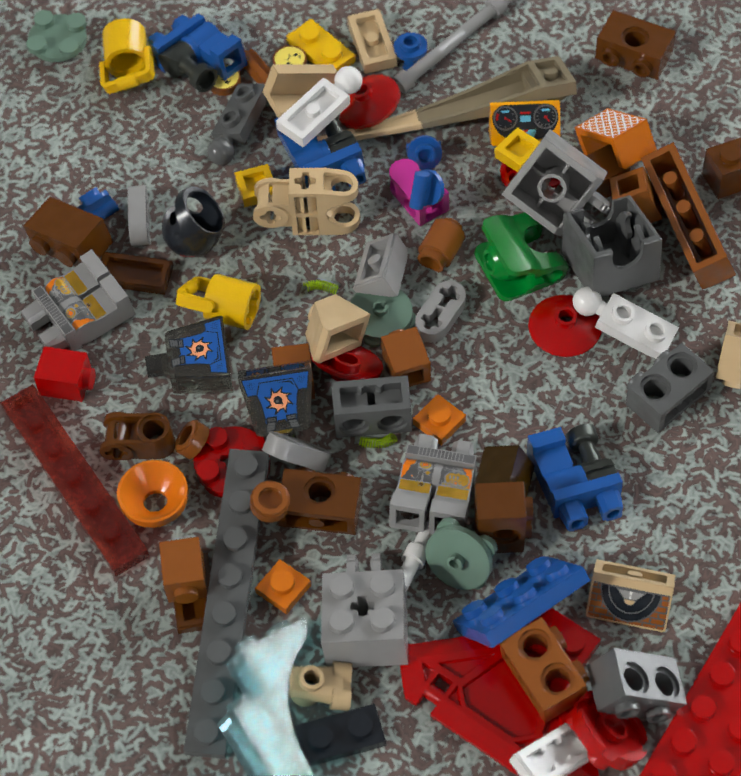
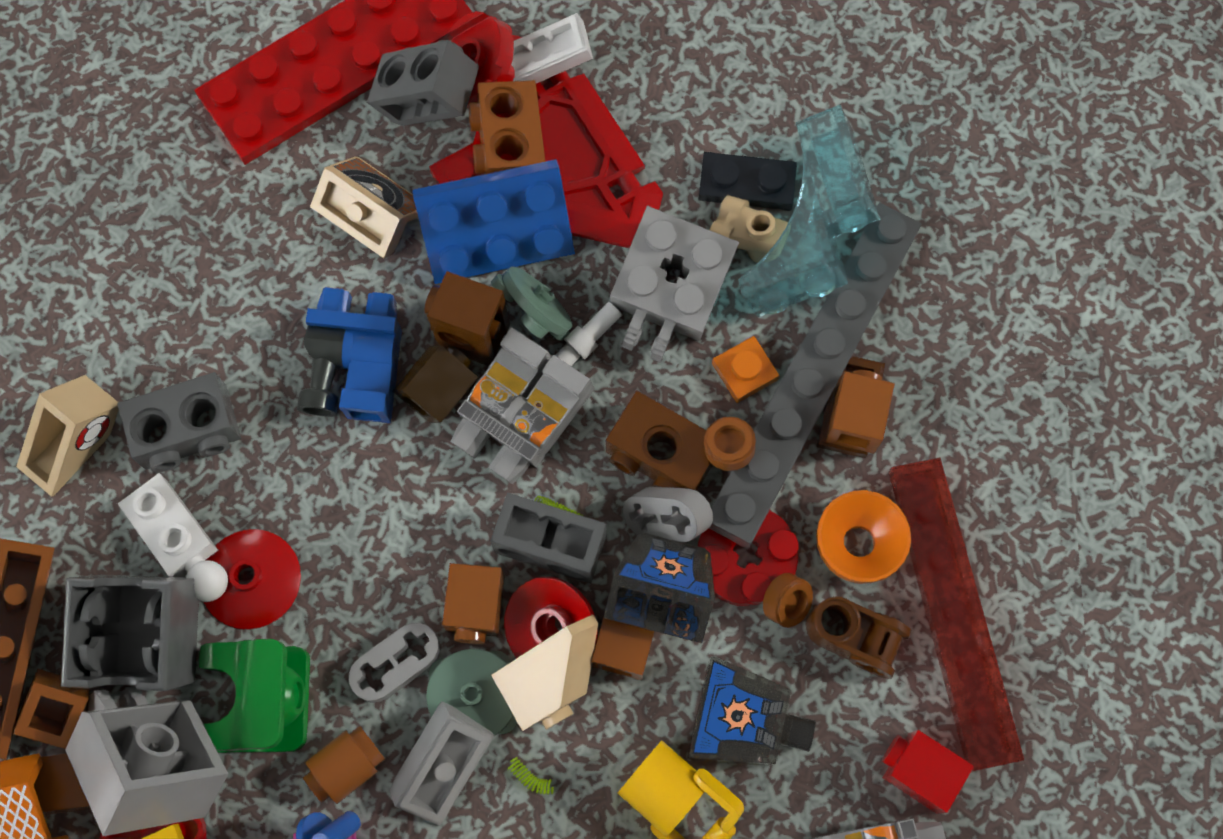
camera: 160 degrees left, 15 degrees up
orange plate [413,394,466,446] -> none

